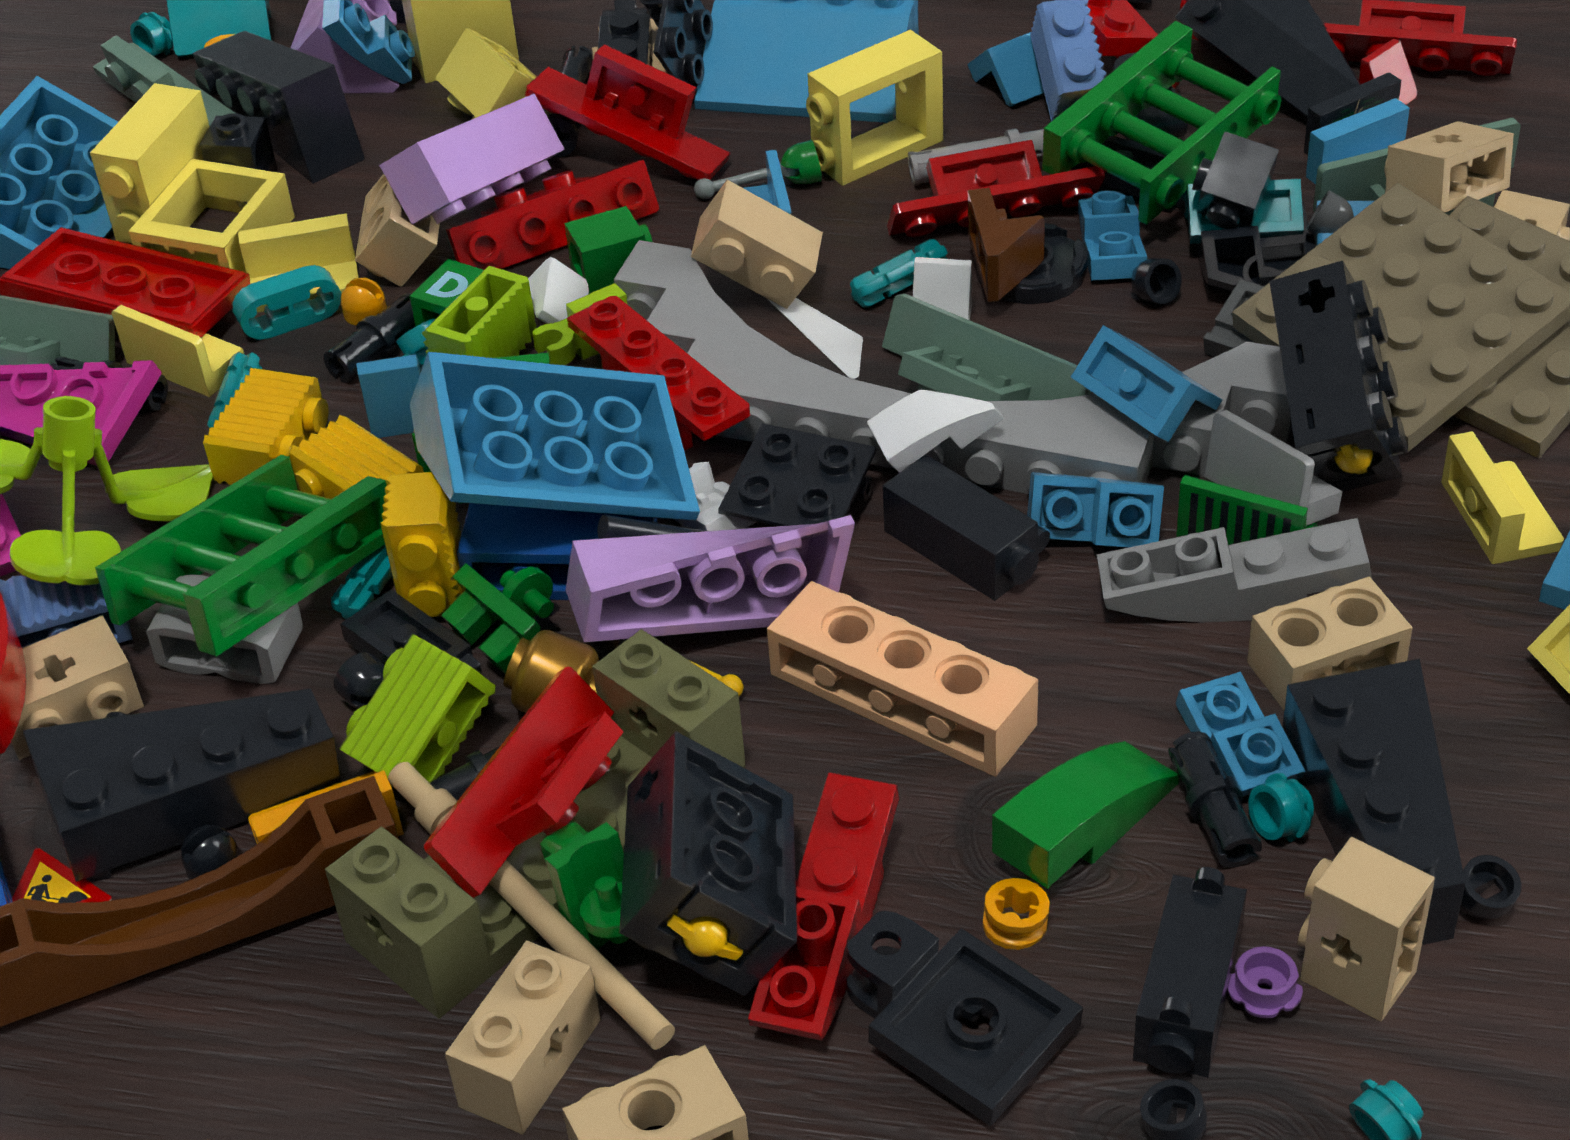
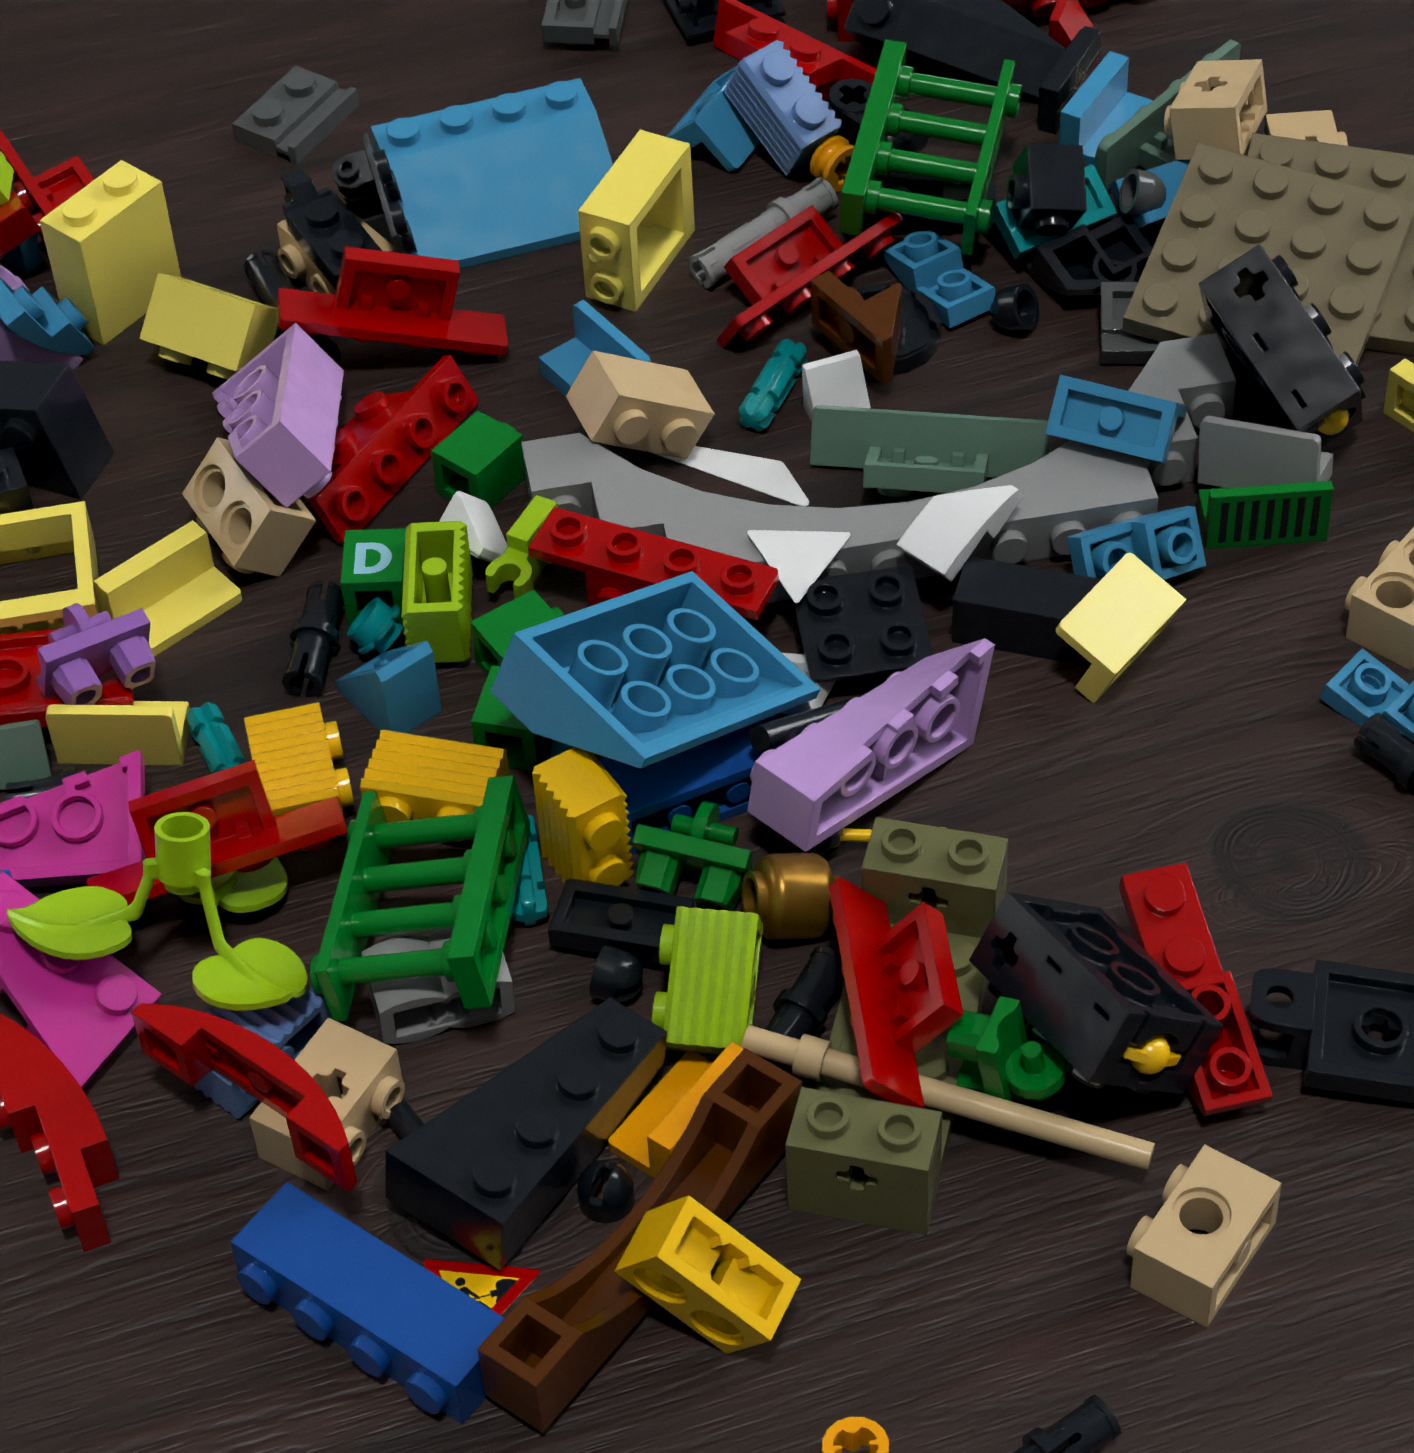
camera: 30 degrees left, 5 degrees up
teal beam [232,265,341,340] -> none
light orange hinge [341,277,387,325] -> none
tan brick [445,940,601,1135] -> none
hinge [694,140,822,200] -> none
light nougat brick [767,581,1038,777] -> none
light orange bush [982,878,1050,950] -> none
green slope [992,741,1180,889] -> none
light grey slope [1097,518,1372,623] -> none
none -> medium lavender hips [36,603,156,705]
none -> red bracket [86,760,348,906]
none -> yellow brick [614,1195,801,1354]
none -> white sticker [747,530,851,603]
none -> light yellow panel [1056,553,1187,704]

